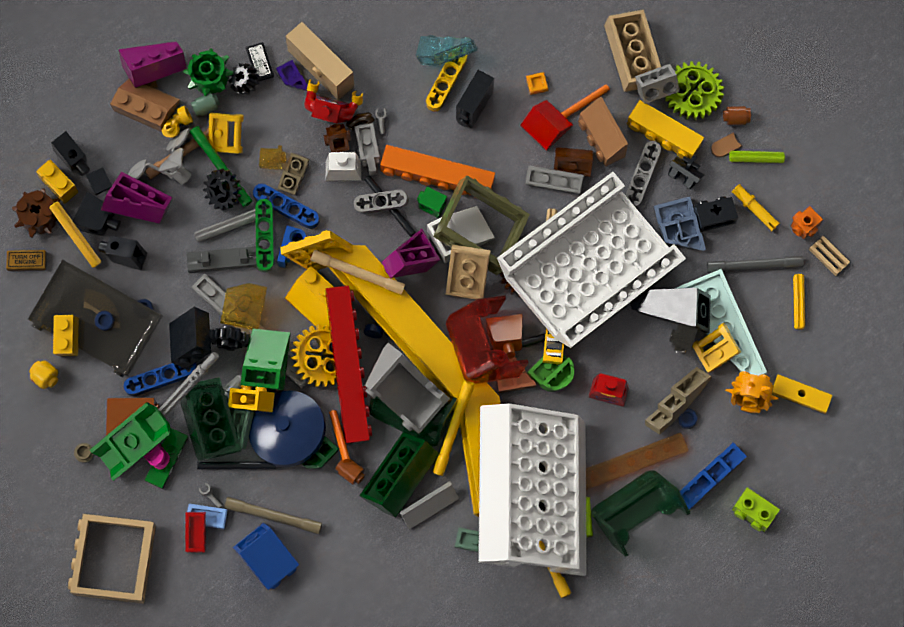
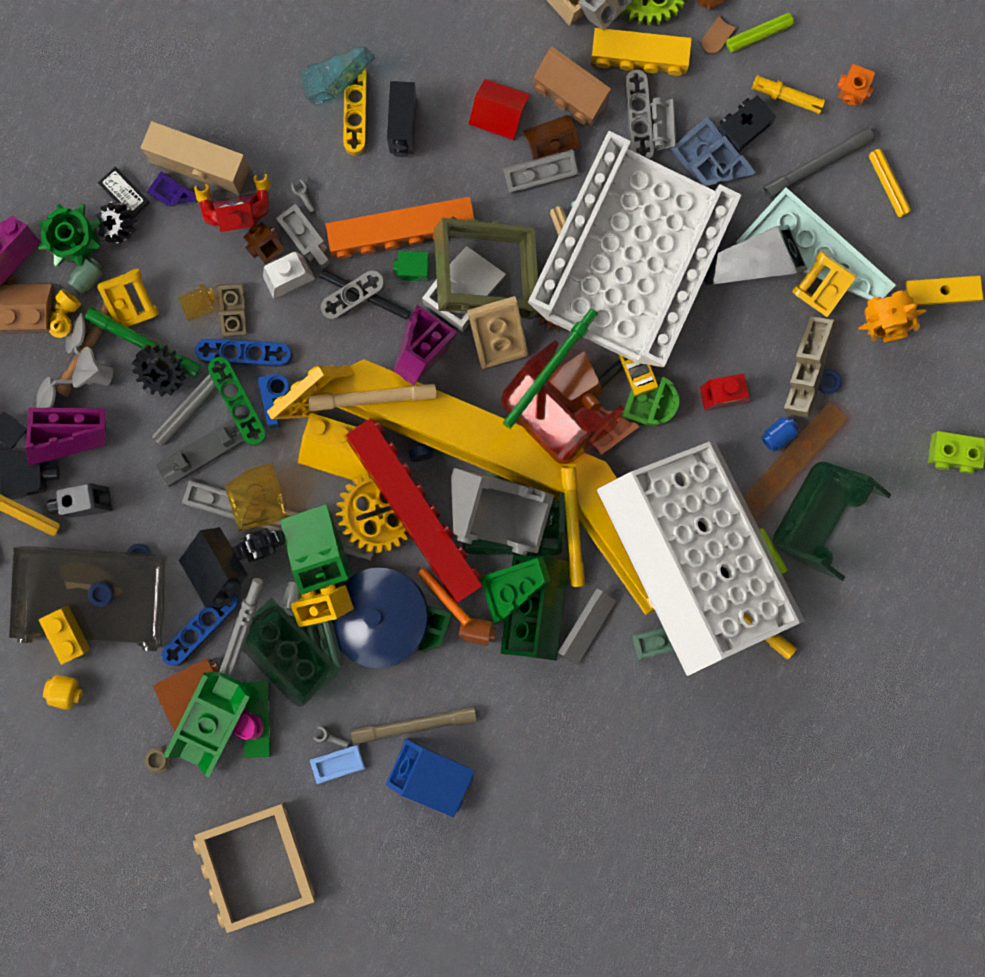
camera: 25 degrees left, 10 degrees up
red tile [185,512,206,552] -> none
black bar [197,462,276,470] -> none
dark brown arm [346,112,375,130] -> none
light orange tile [526,72,548,95] -> none
orange bar [561,84,610,118] -> none
black hips [668,155,705,189] -> none
clear smoke brick [669,322,698,355] -> none
blue slope [675,442,748,510] -> none
tan tile [809,236,850,276] -> none
none -> green wing [481,557,551,625]
none -> green bar [503,308,598,429]
none -> light grey hinge [650,98,676,151]
none -> blue brick [761,417,799,452]

